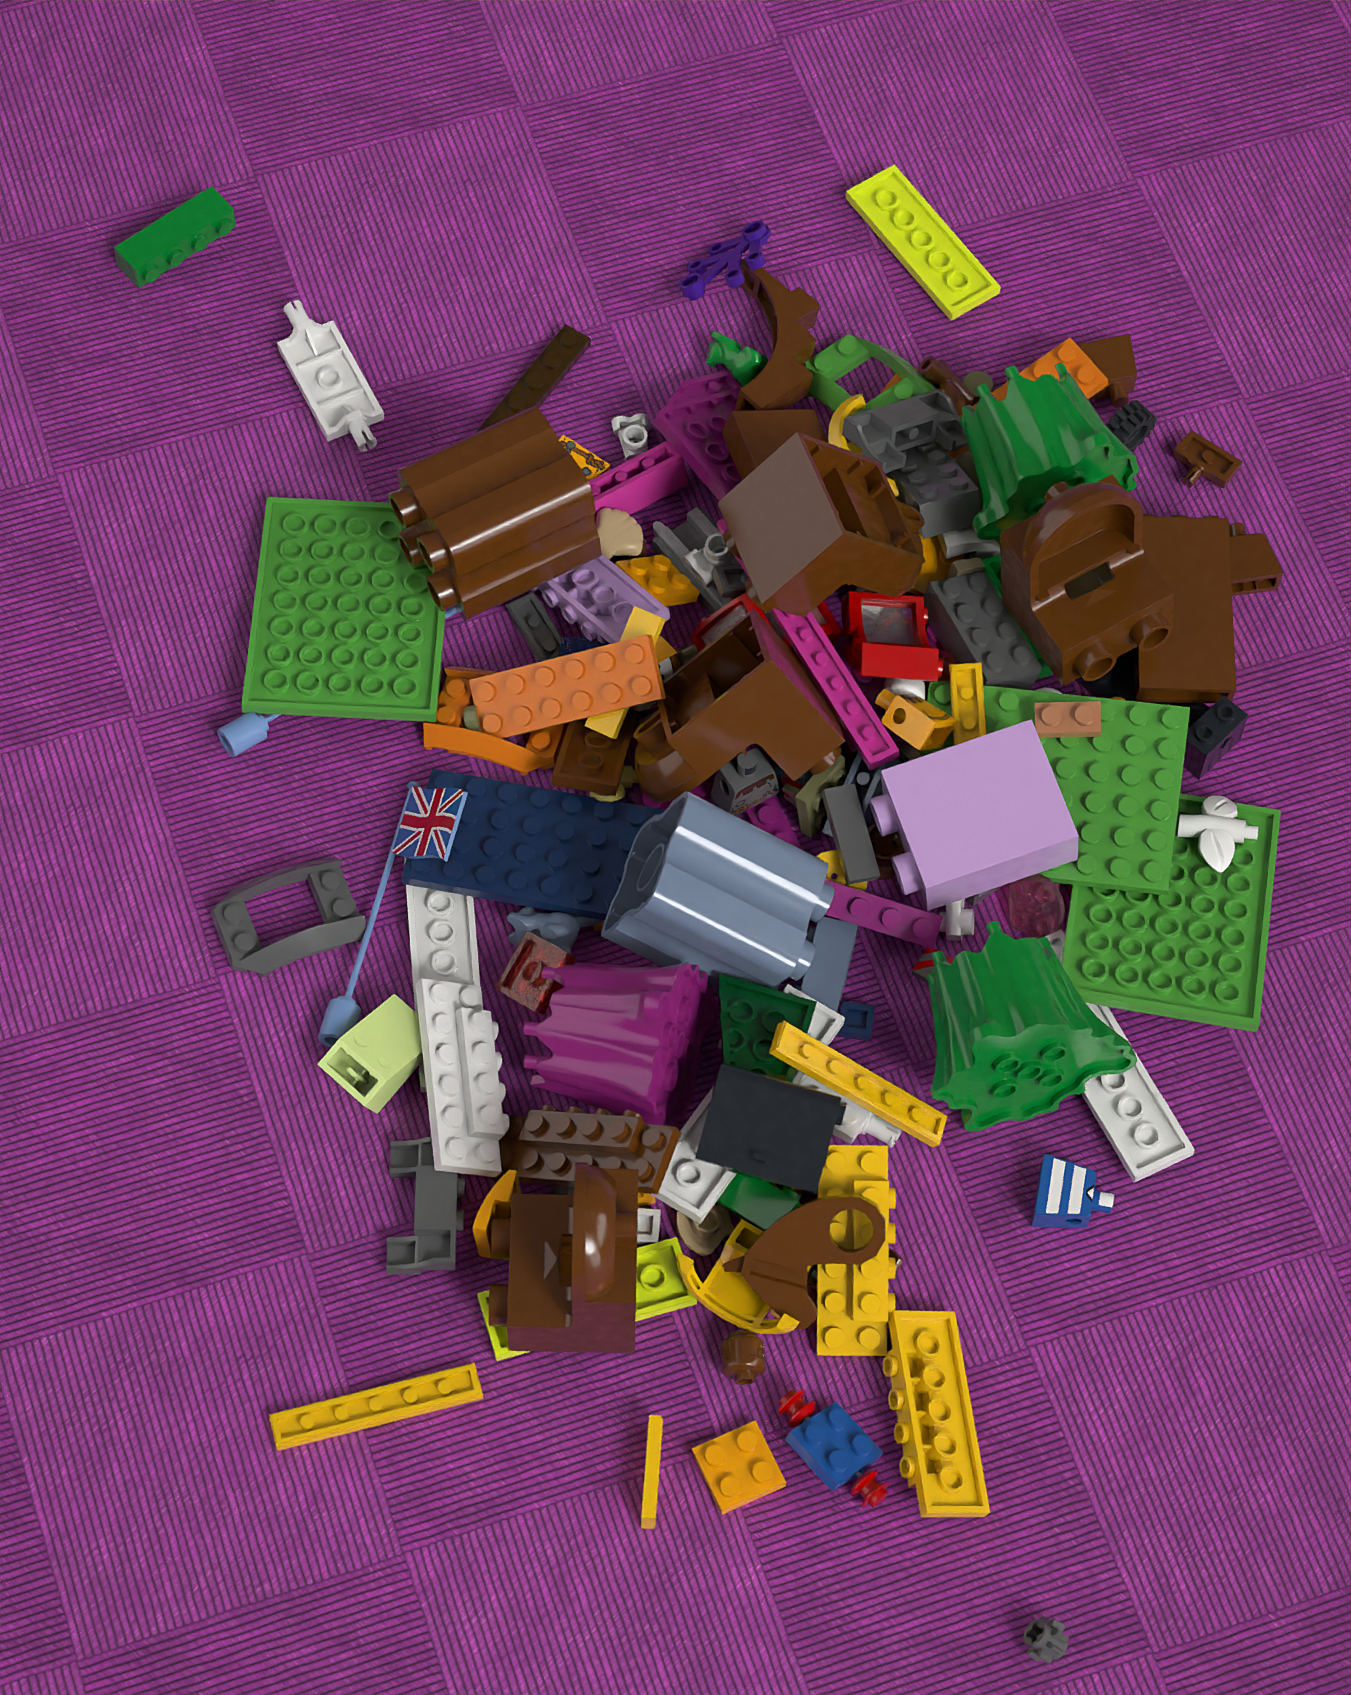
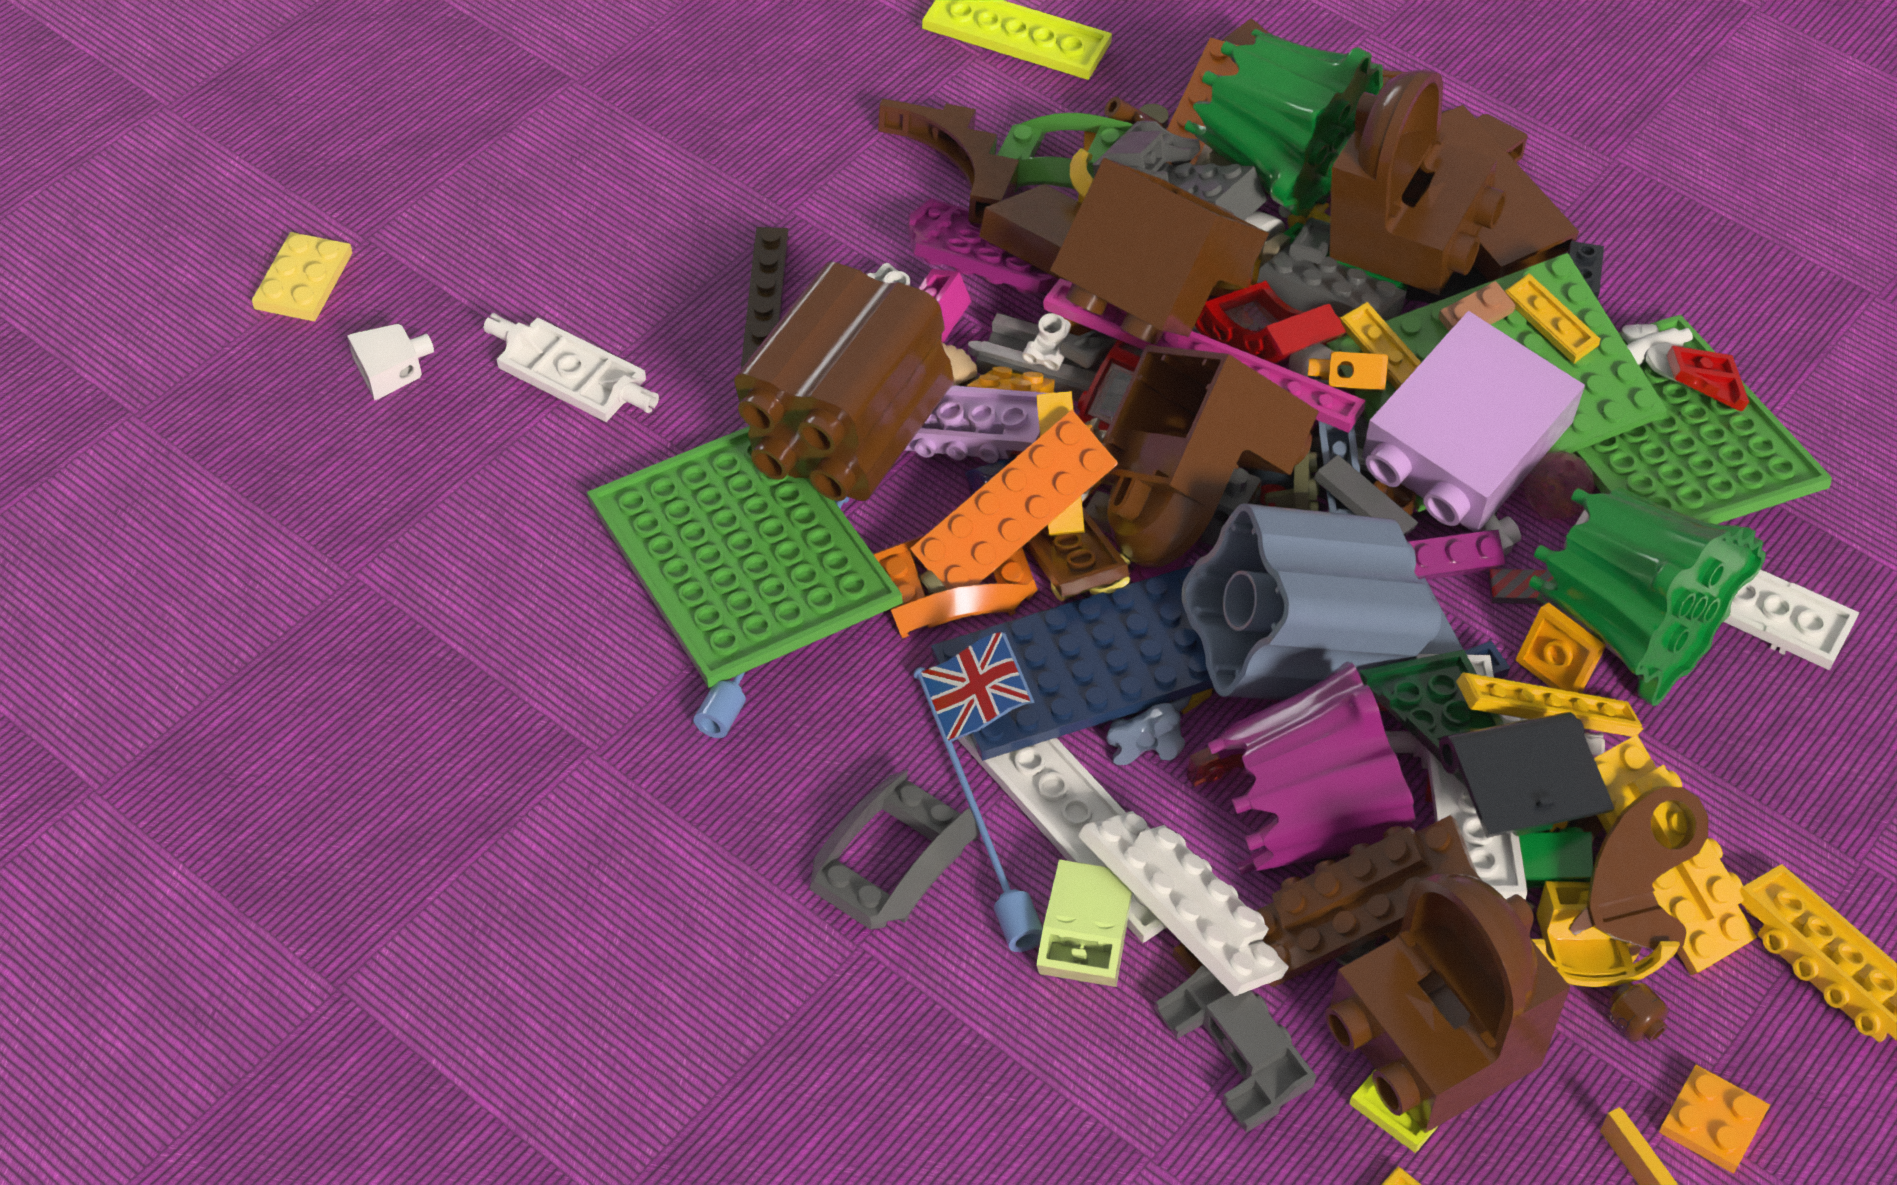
camera: 30 degrees left, 10 degrees down
green brick [114,186,236,288] -> none
light orange slope [472,1170,522,1258] -> none
clear red plate [494,931,576,1016] -> none
dark grey tile [505,592,572,662] -> none
dark purple plant [679,221,771,301] -> none
green animal [705,330,769,388] -> none
blue plate [778,1389,889,1508] -> none
blue torso [1032,1154,1114,1228] -> none
none -> light yellow plate [252,232,353,322]
none -> white torso [347,324,434,400]
none -> dark grey tile [1289,217,1330,265]
none -> yellow tile [1505,273,1601,364]
none -> light orange plate [1515,602,1607,693]
none -> red wing [1666,346,1749,411]

